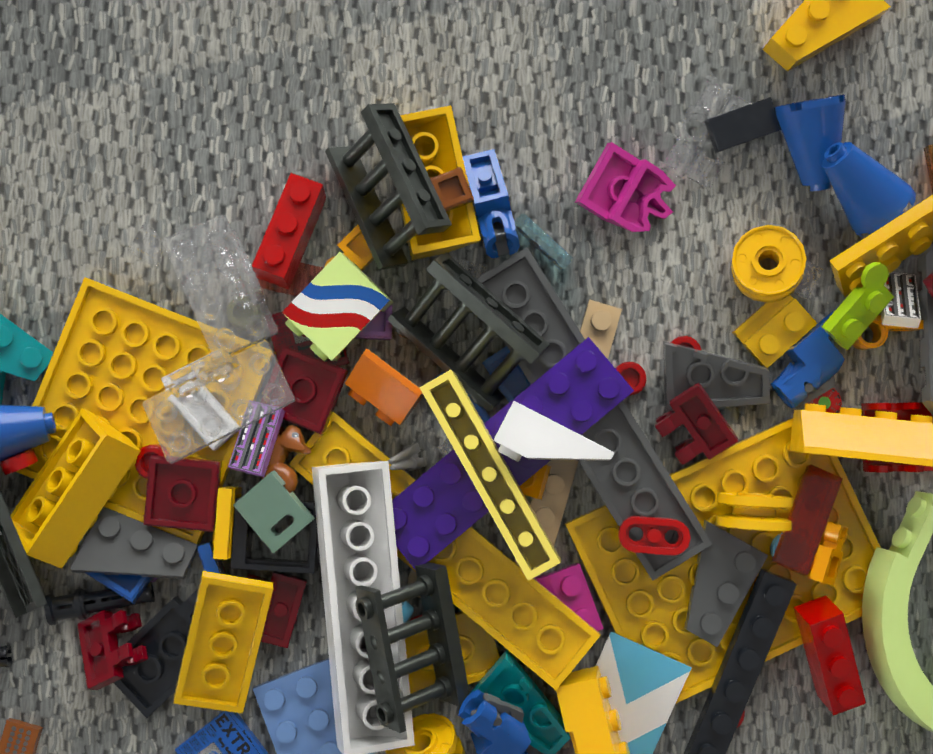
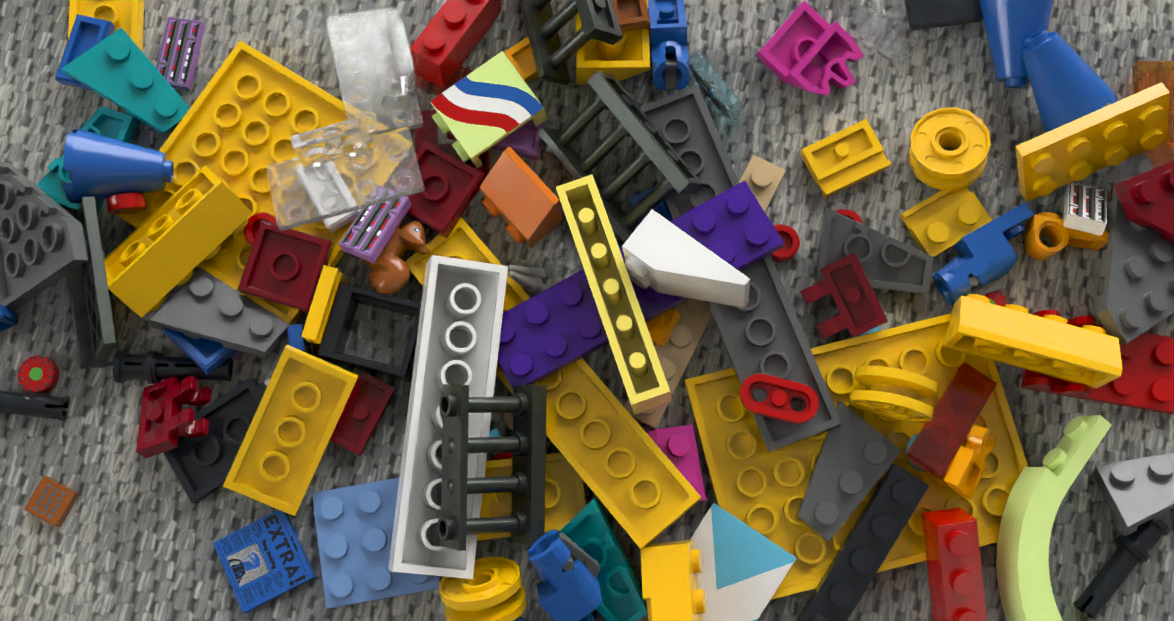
camera: 15 degrees right, 10 degrees down
sand green piece [233,470,315,554] -> none
lime hinge [821,262,894,350] -> none
none -> tile [156,17,205,91]
none -> yellow plate [800,119,892,199]

